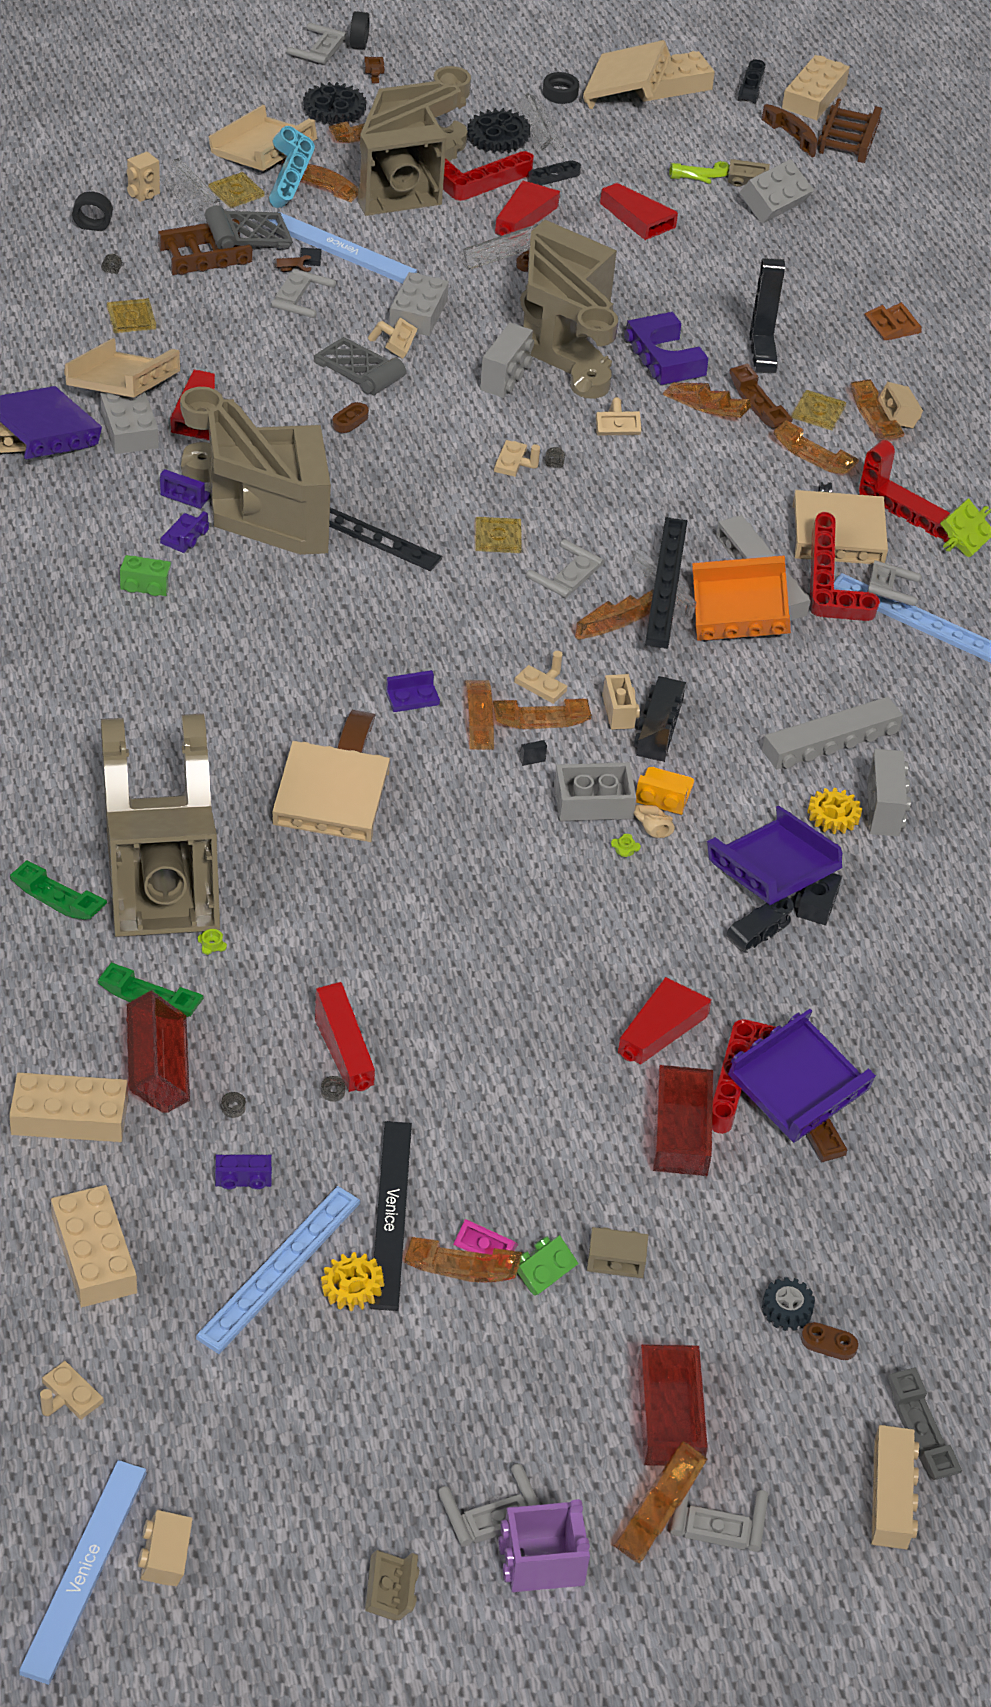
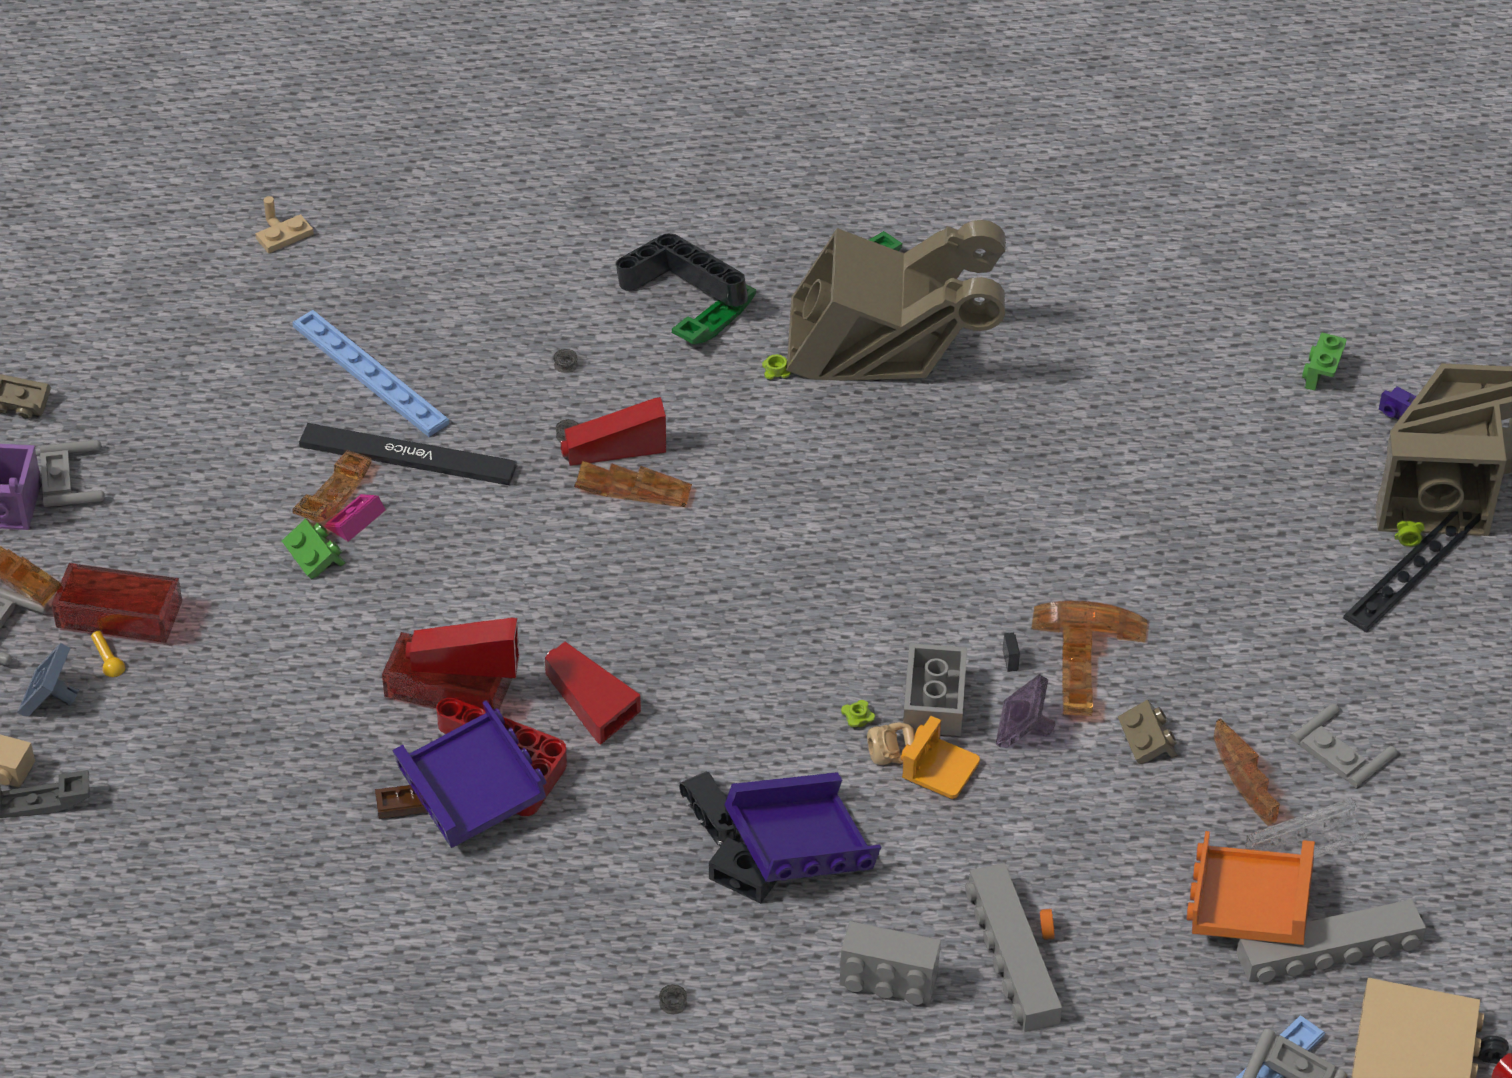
camera: 105 degrees right, 0 degrees up
tan brick [9,1072,128,1142] -> none
light blue tile [19,1460,146,1685] -> none
tan brick [51,1185,137,1308] -> none
clear red piece [126,990,190,1113] -> none
tan brick [138,1510,193,1586] -> none
dark purple bracket [215,1155,272,1189] -> none
tan panel [272,741,390,842] -> none
yellow gear [321,1252,384,1311] -> none
reddish brown slope [337,709,376,753] -> none
dark purple bracket [386,670,440,713] -> none
clear yellow tile [476,517,522,553] -> none
tan plate [514,651,567,704] -> none
dark tan brick [587,1227,649,1278] -> none
tan brick [602,674,640,730] -> none
black wedge [633,676,686,762] -> none
black tile [645,517,688,649] -> none
black wheel [762,1277,815,1331] -> none
reddish brown plate [801,1322,859,1360] -> none
yellow gear [807,788,862,834] -> none
red beam [810,512,880,621] -> none
none -> sand blue tile [17,643,79,717]
none -> yellow bar [91,631,126,677]
none -> red slope [406,617,520,678]
none -> clear orange slope [574,461,692,507]
none -> black beam [616,233,748,306]
none -> clear smoke bush [659,984,687,1015]
none -> clear purple tile [996,674,1055,748]
none -> orange tile [1040,908,1055,940]
none -> dark tan bracket [1118,700,1178,764]
none -> lime plate [1395,521,1425,547]

